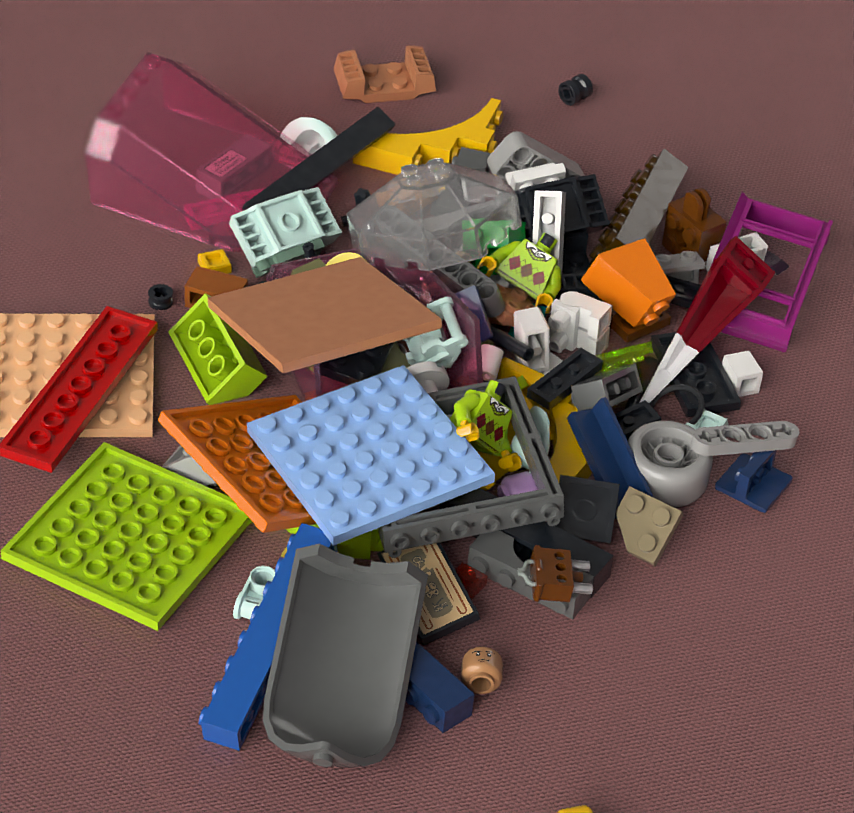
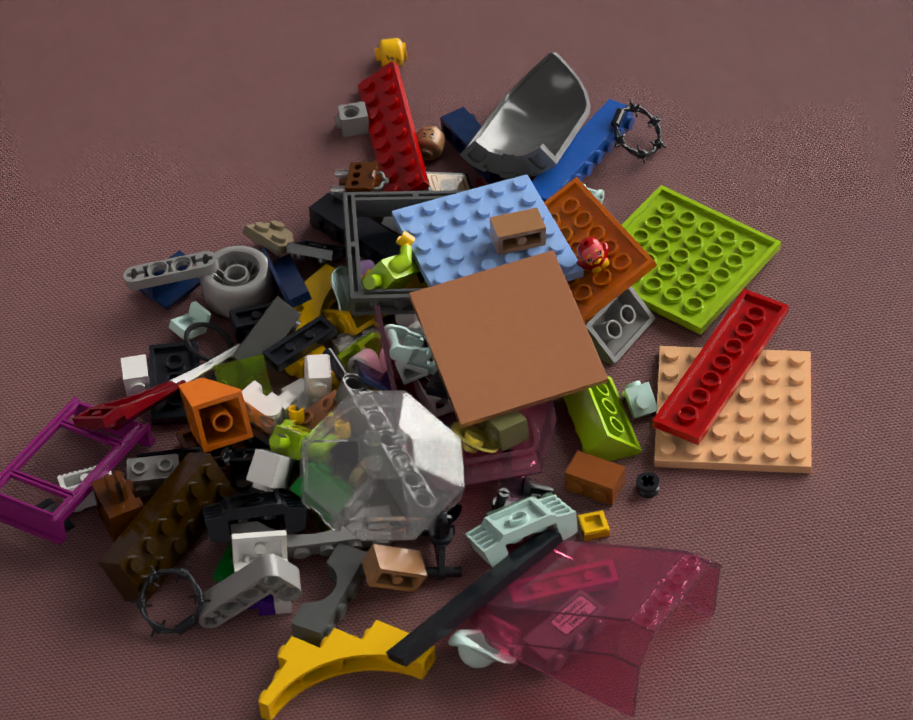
camera: 165 degrees left, 5 degrees up
none -> black piece [131,565,211,637]
none -> light grey brick [335,102,369,137]
none -> red plate [358,61,430,192]
none -> medium nougat brick [490,208,546,255]
none -> animal [576,237,610,274]
none -> black piece [611,99,667,163]
none -> light aqua bracket [621,381,658,420]

